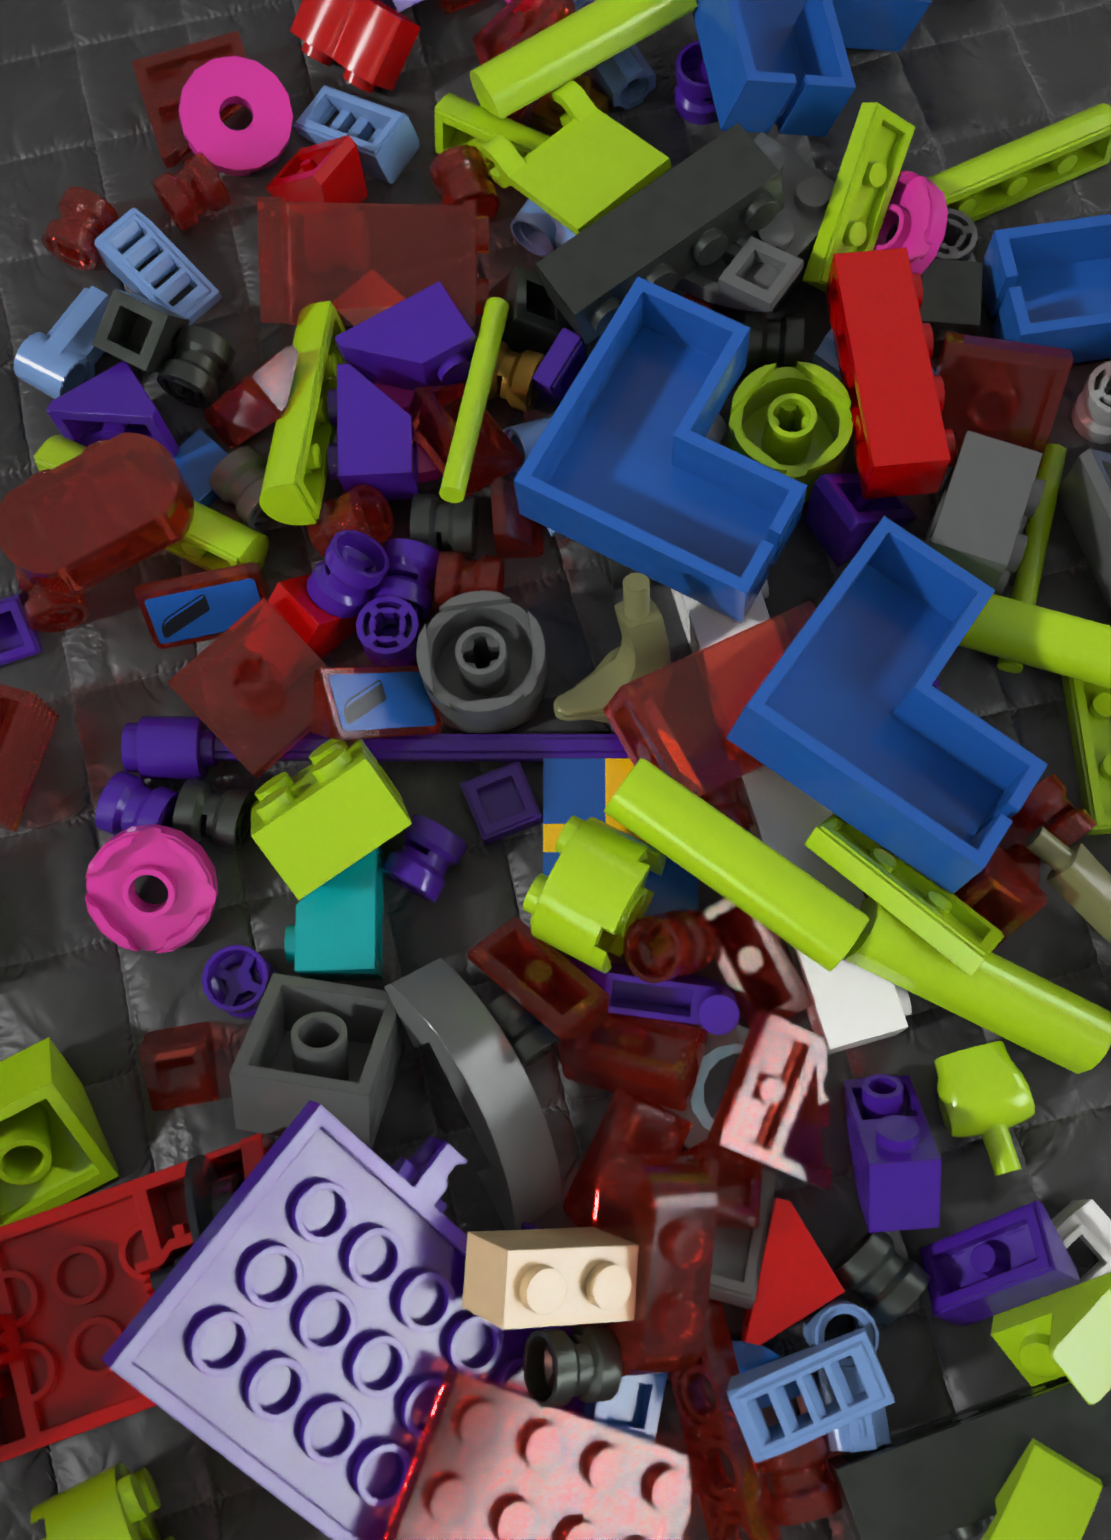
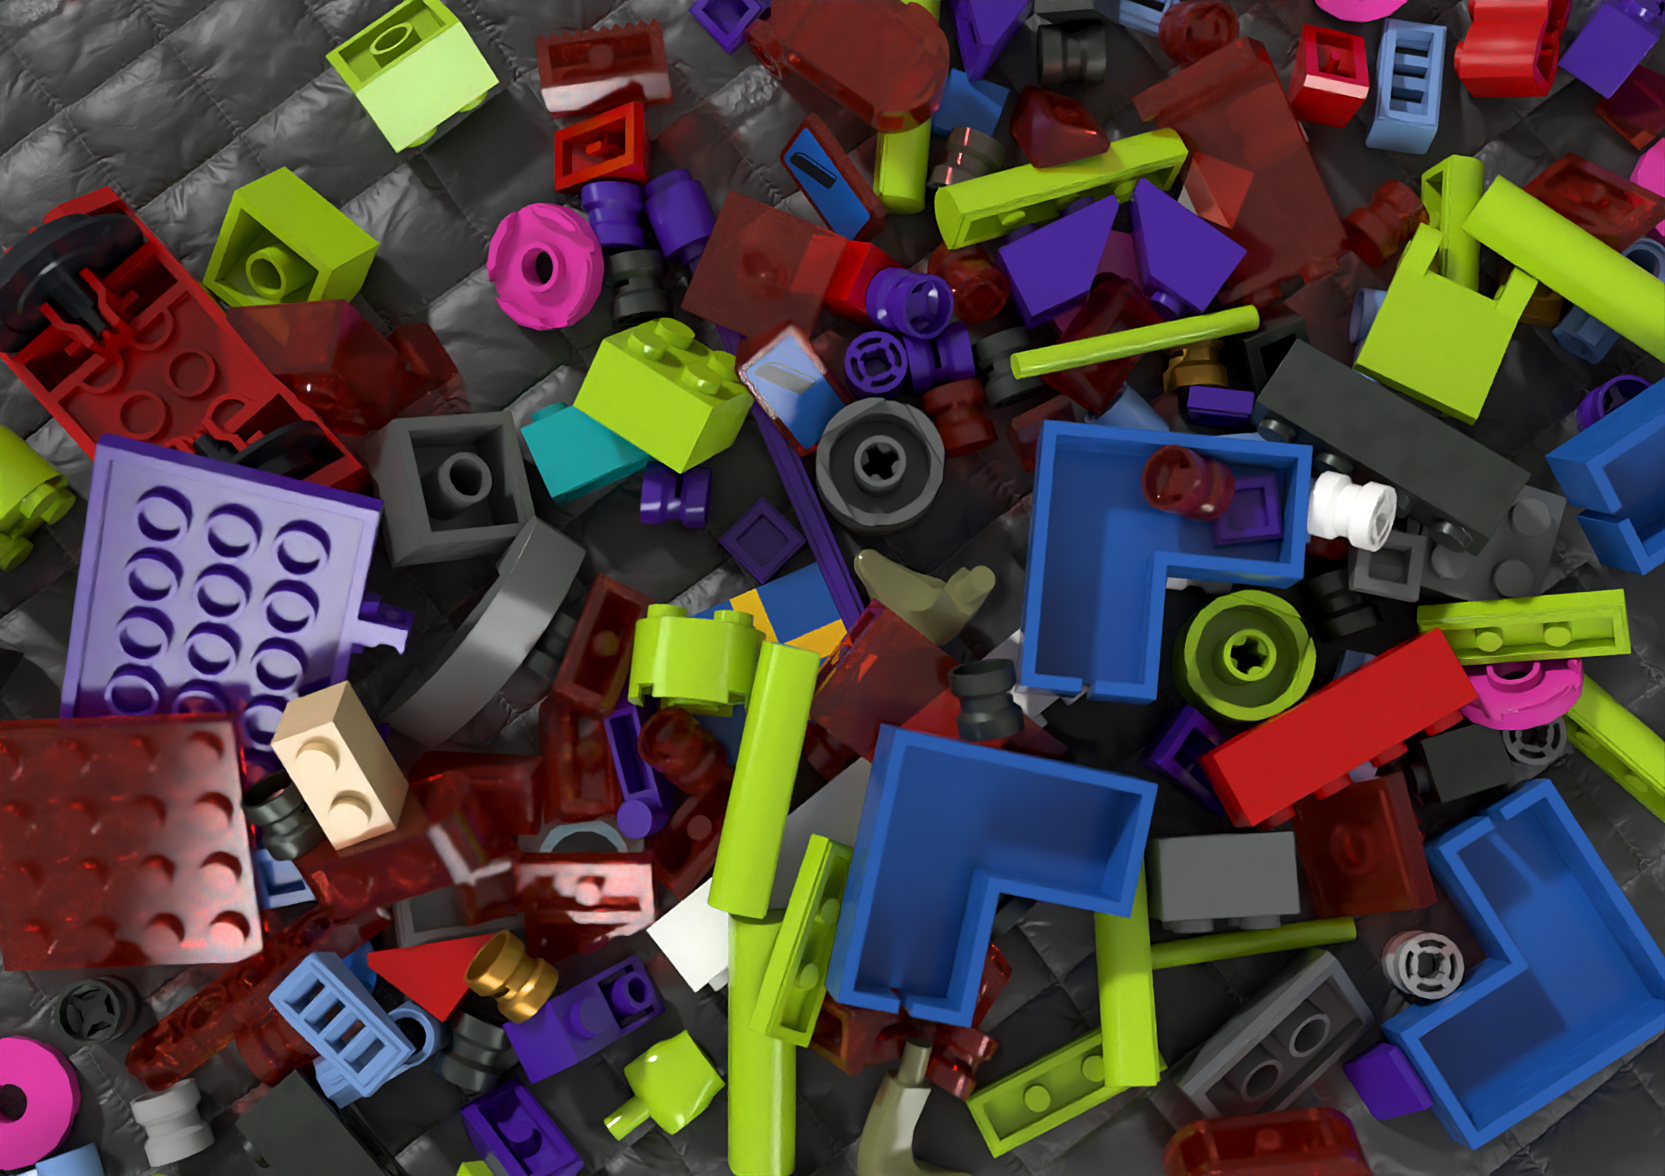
camera: 60 degrees right, 10 degrees up
dark purple wheel [202,945,278,1020] -> none
none -> clear red slope [226,299,407,436]
none -> pearl gold wheel [463,930,559,1024]
none -> red slope [555,101,651,194]
none -> pearl dark grey wheel [947,658,1025,742]
none -> clear red wheel [1141,445,1235,522]
none -> clear red wheel [1158,0,1240,64]
none -> dark purple tile [1206,473,1284,548]
none -> white wheel [1307,471,1397,552]

